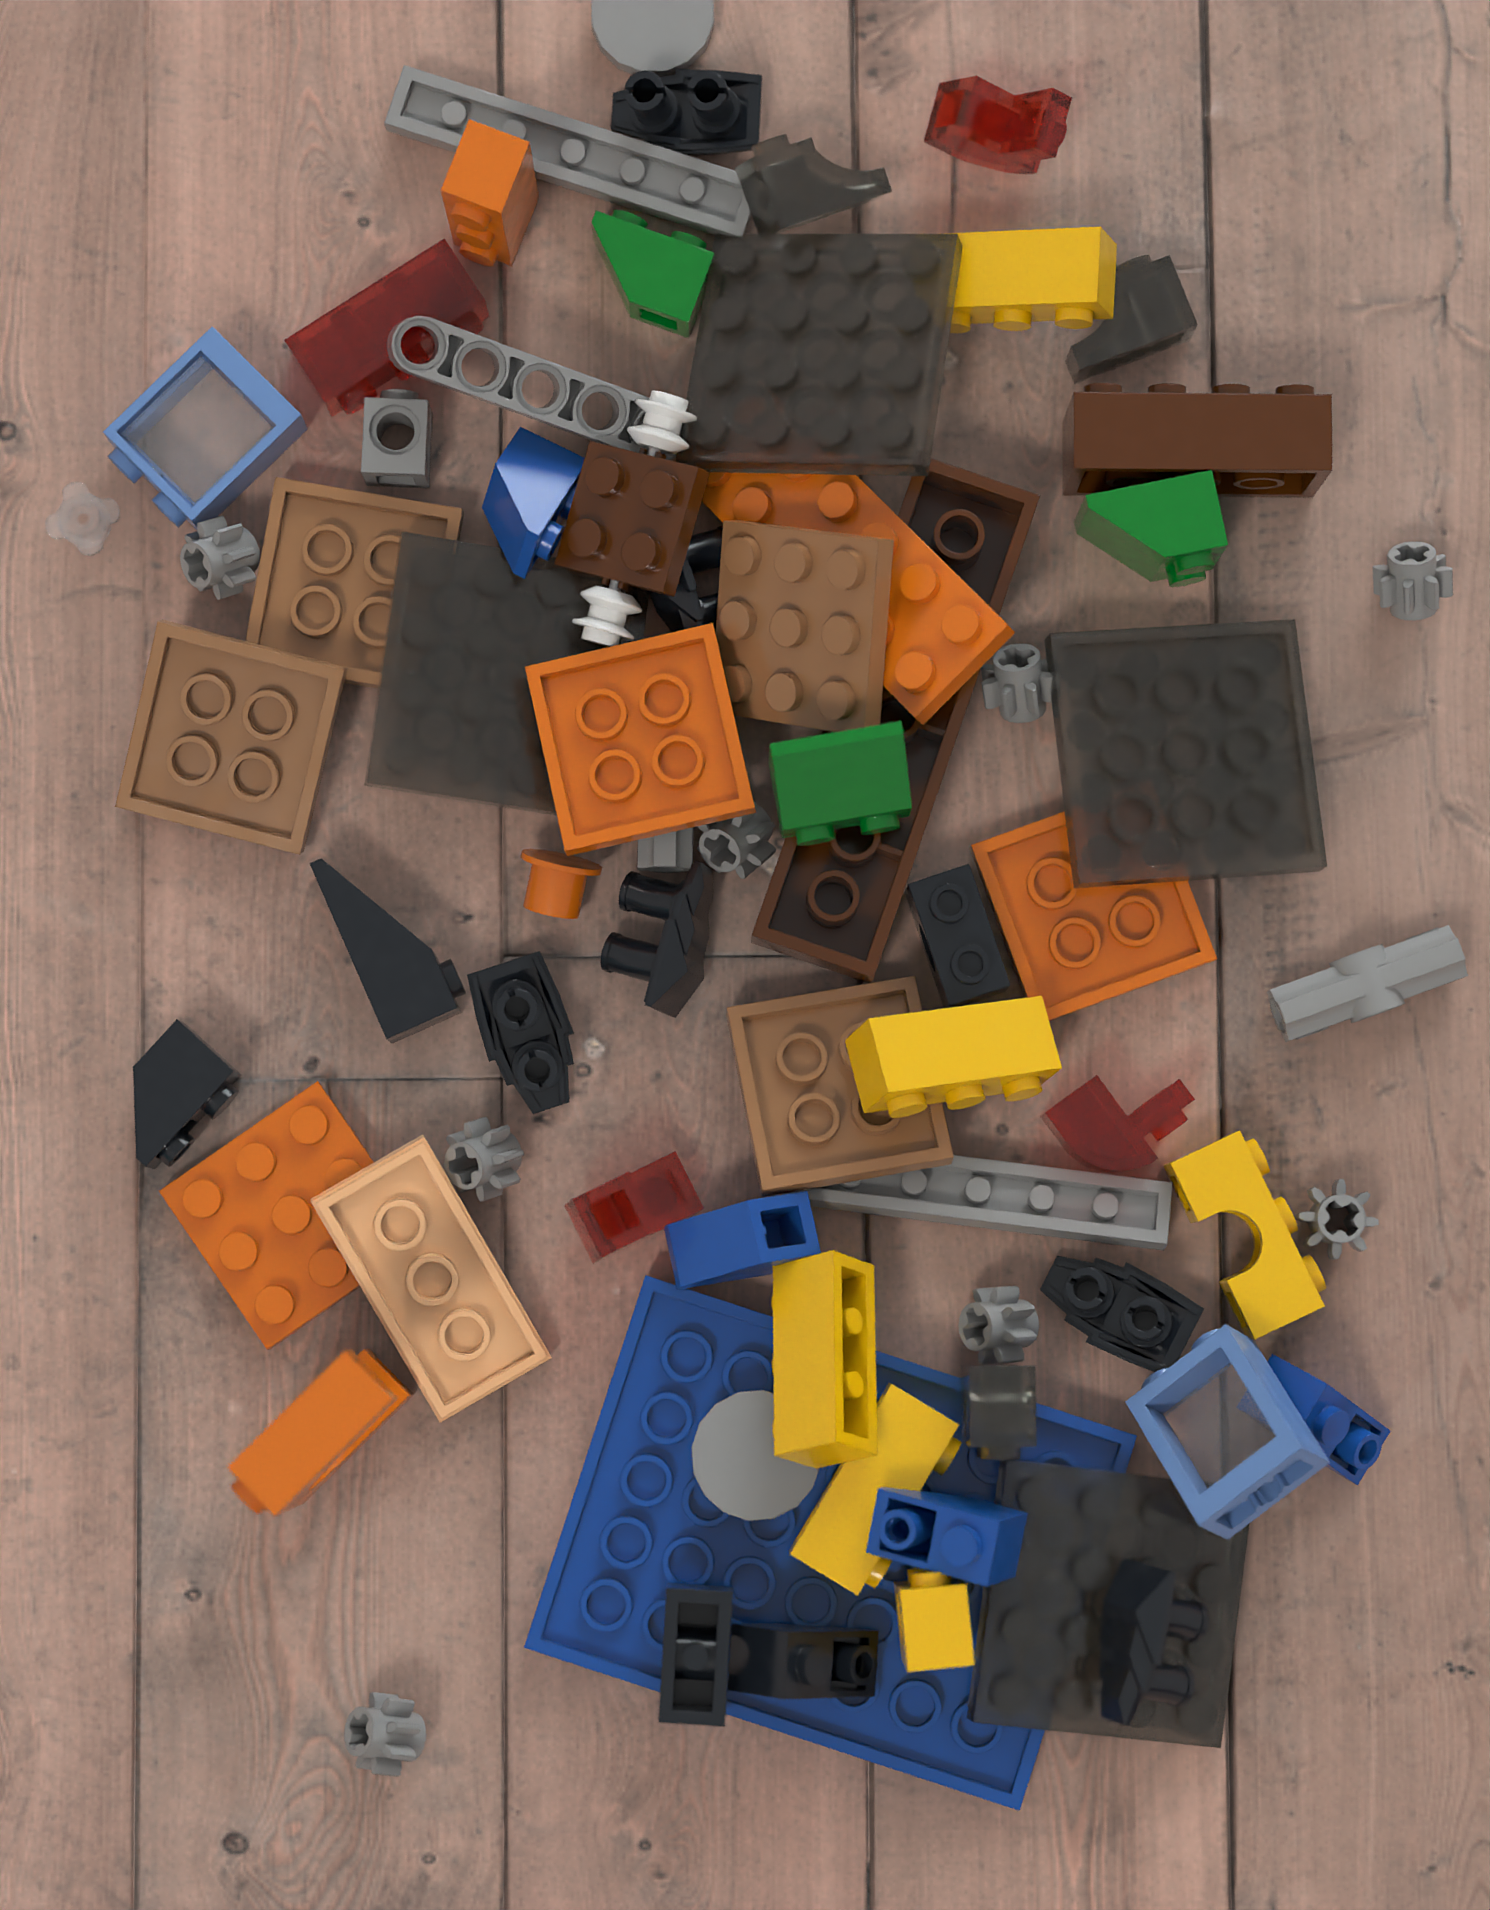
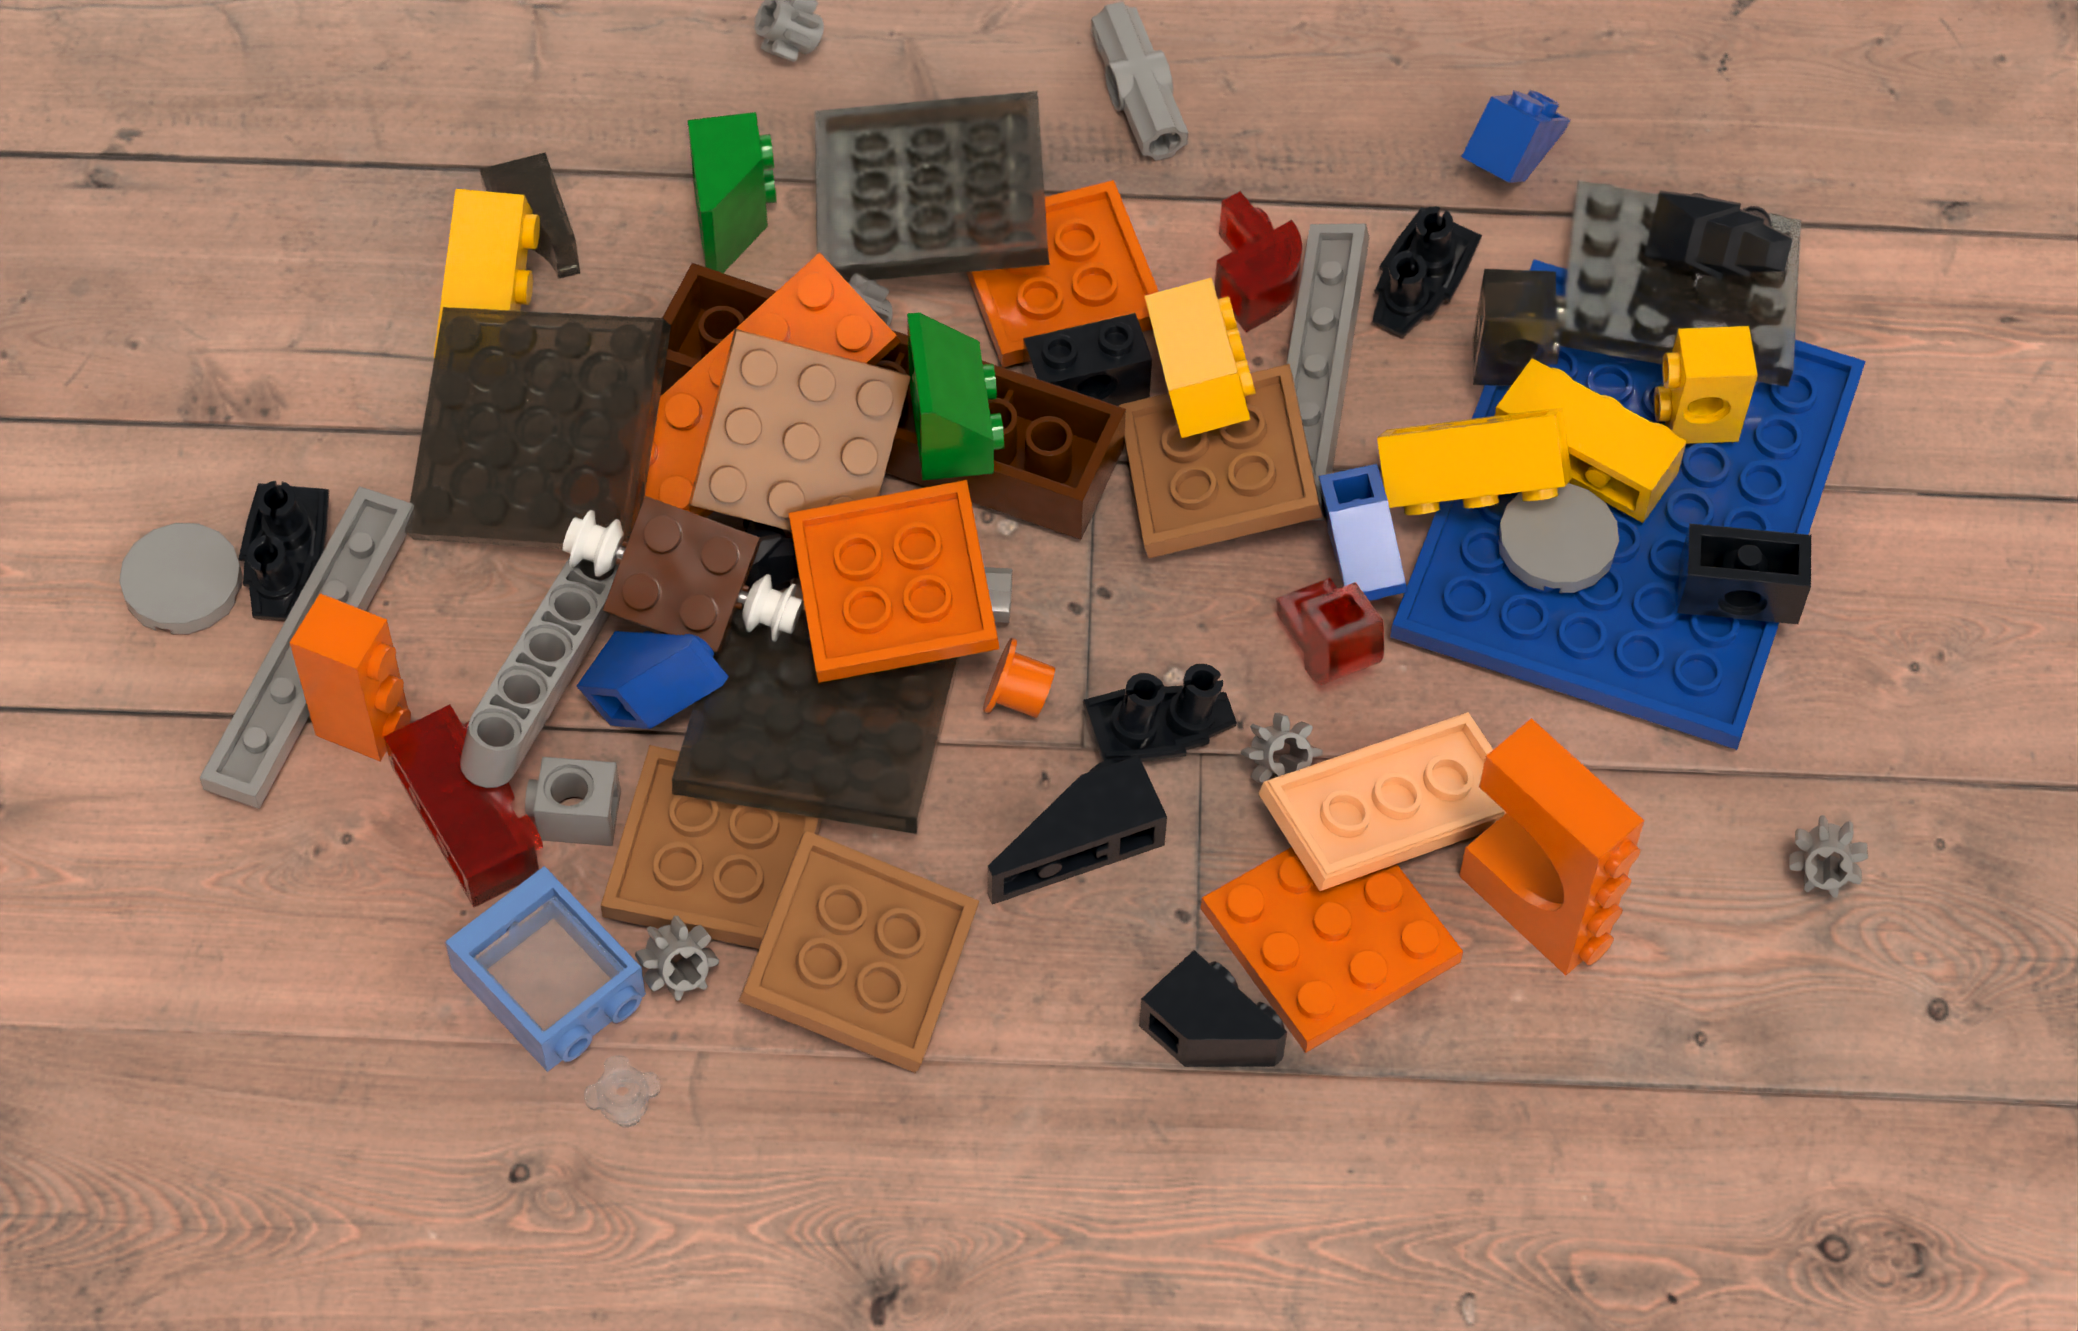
camera: 85 degrees left, 25 degrees down
green slope [591,210,715,338] -> none
black connector [600,861,713,1018] -> none
light grey gear [697,801,777,879] -> none
black slope [728,1623,879,1699] -> none
clear smoke arch [735,134,892,240] -> none
blue slope [866,1487,1028,1587] -> none
clear red brick [923,75,1072,174] -> none
light grey gear [959,1286,1039,1365] -> none
reddish brown brick [1062,383,1332,498] -> none
medium blue window [1125,1324,1330,1540] -> none
yellow arch [1163,1130,1326,1340] -> none
light grey gear [1295,1179,1379,1260] -> none

